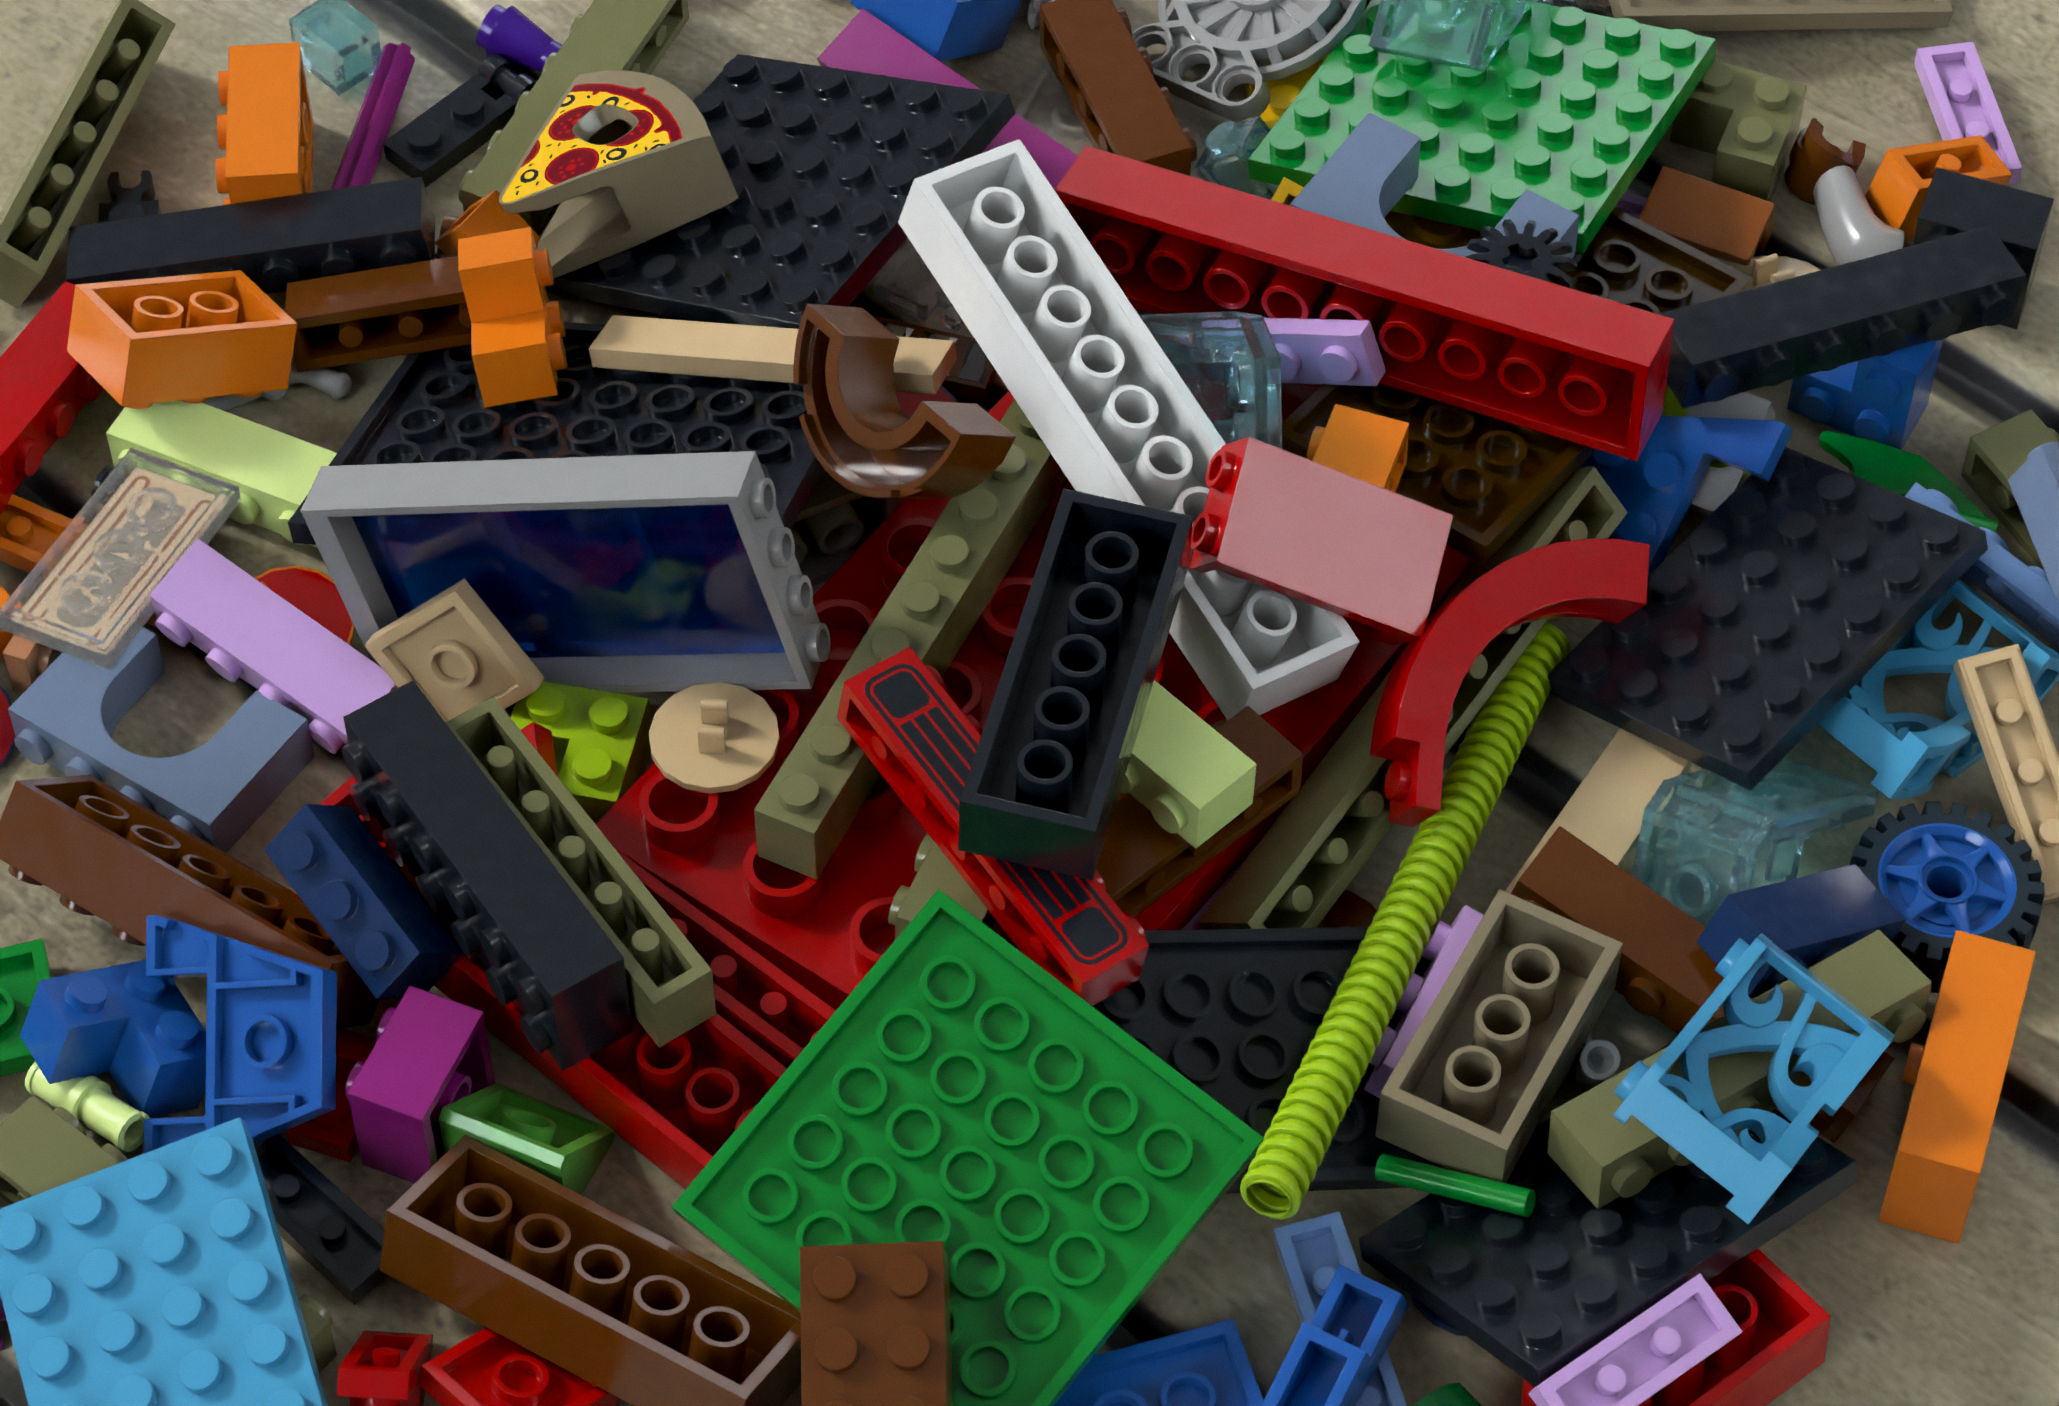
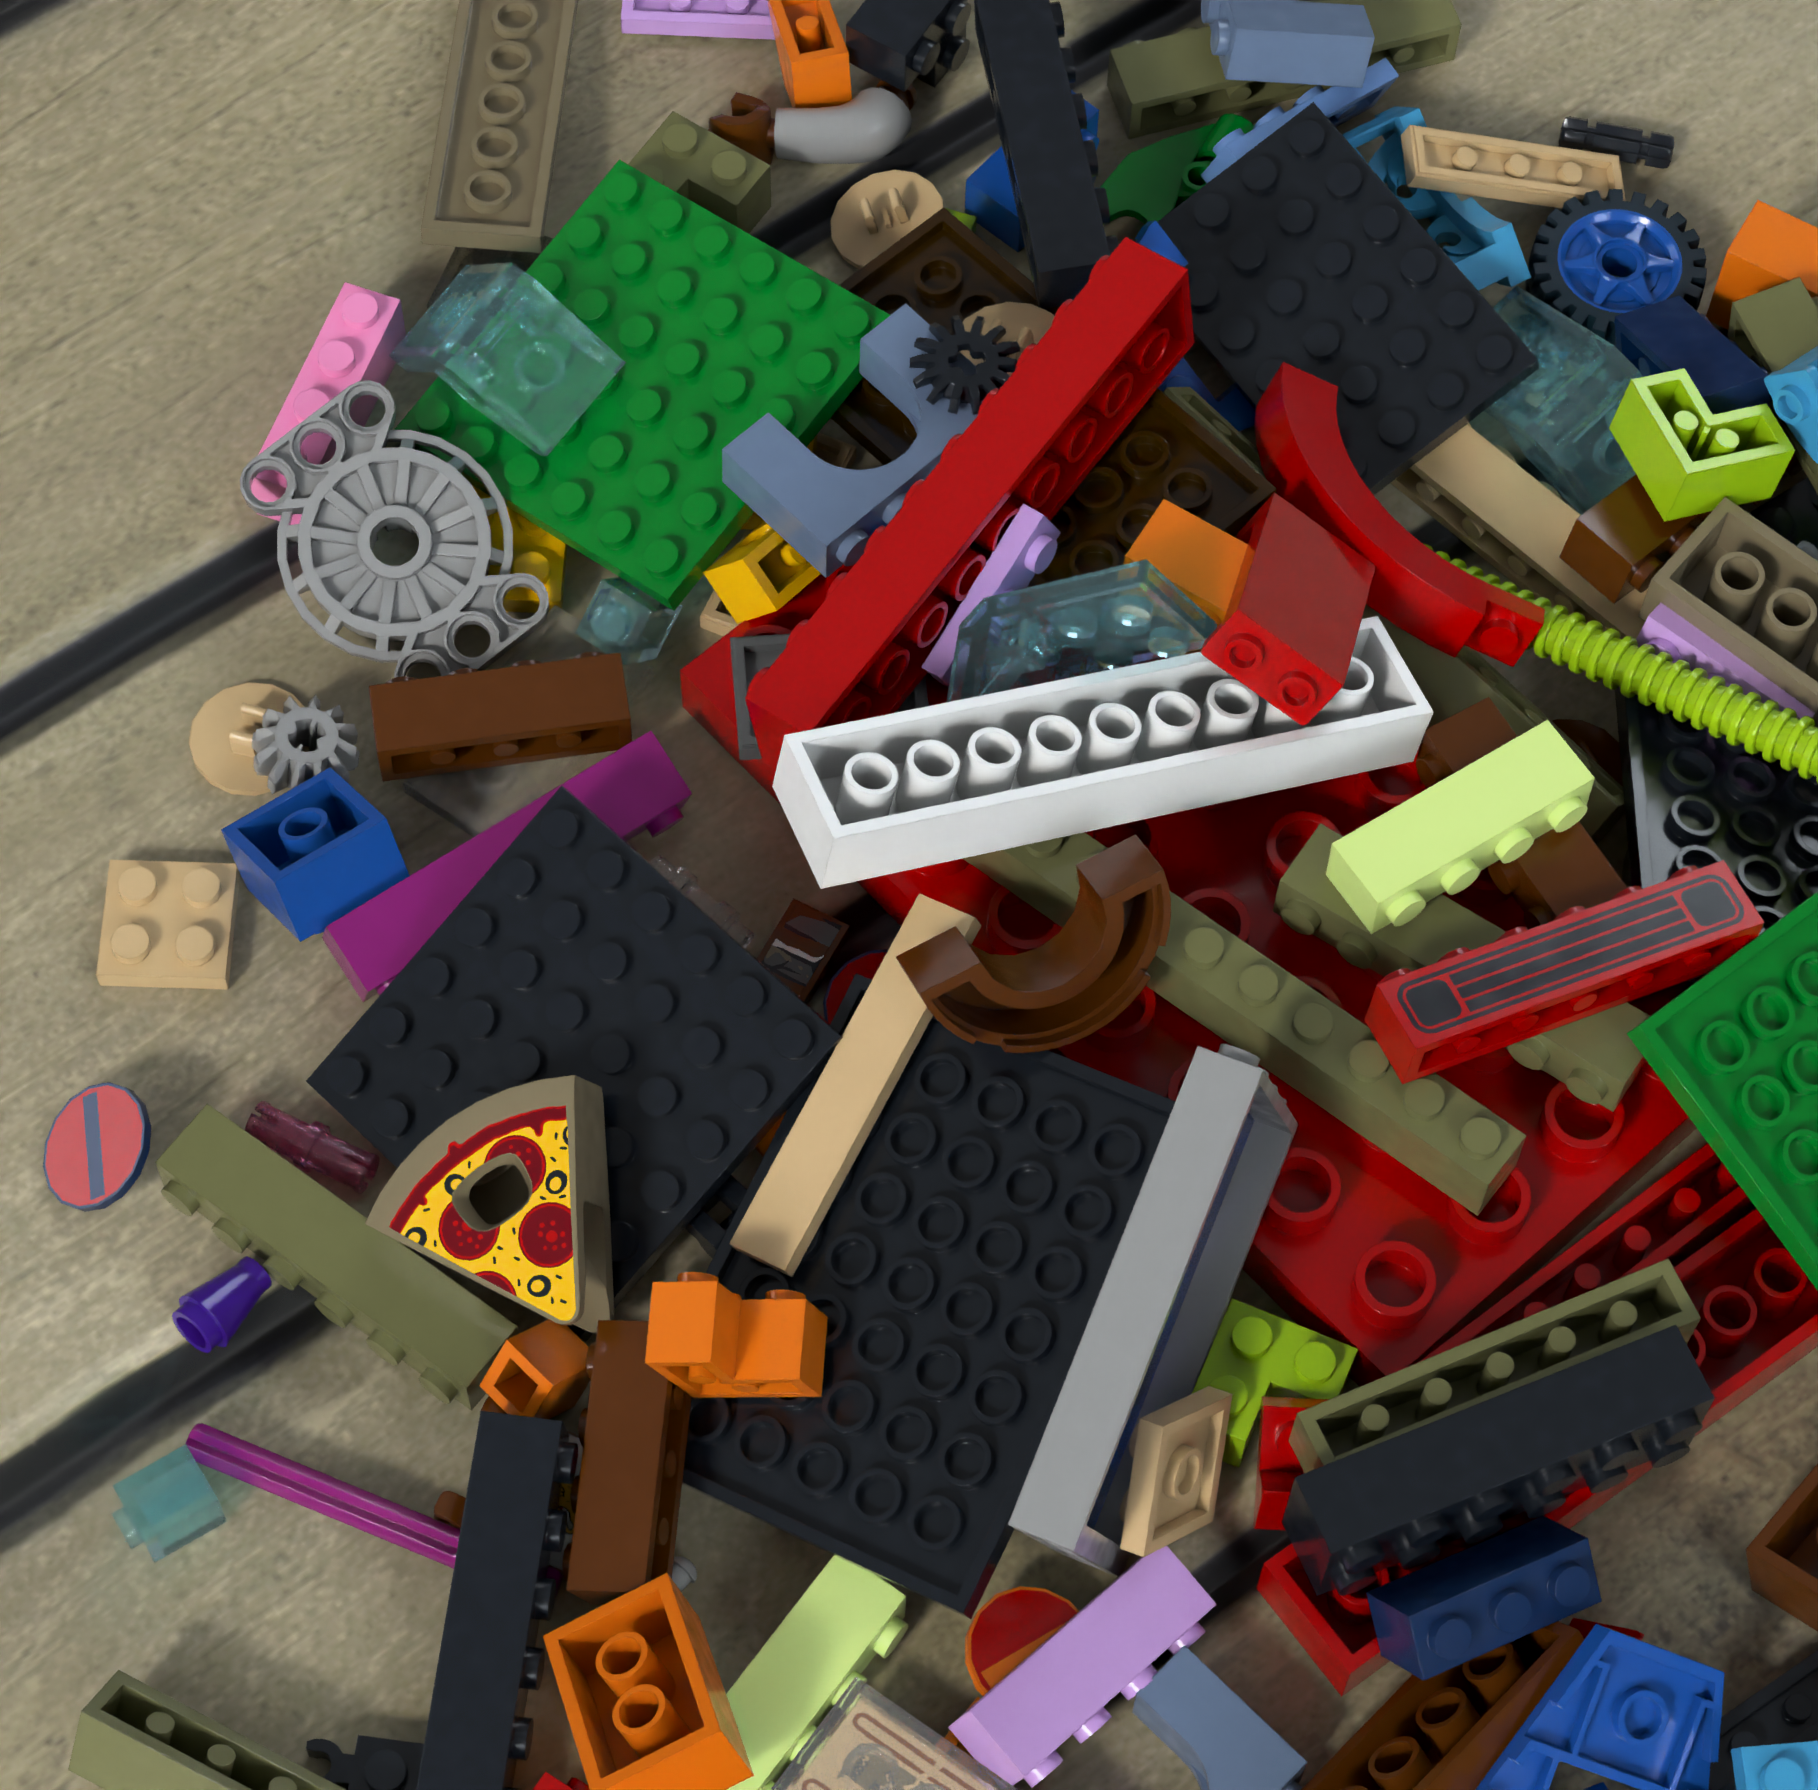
camera: 80 degrees left, 10 degrees up
orange brick [215,42,314,205] -> none
magenta brick [345,986,495,1183] -> none
black plate [383,54,537,188] -> none
bright green slope [439,1083,615,1195] -> none
tan piece [649,682,780,794] -> none
black brick [958,488,1193,880] -> none
dark orange panel [1639,166,1775,266] -> none
none -> clear pink pin [245,1101,380,1194]
none -> lime brick [1609,368,1795,522]

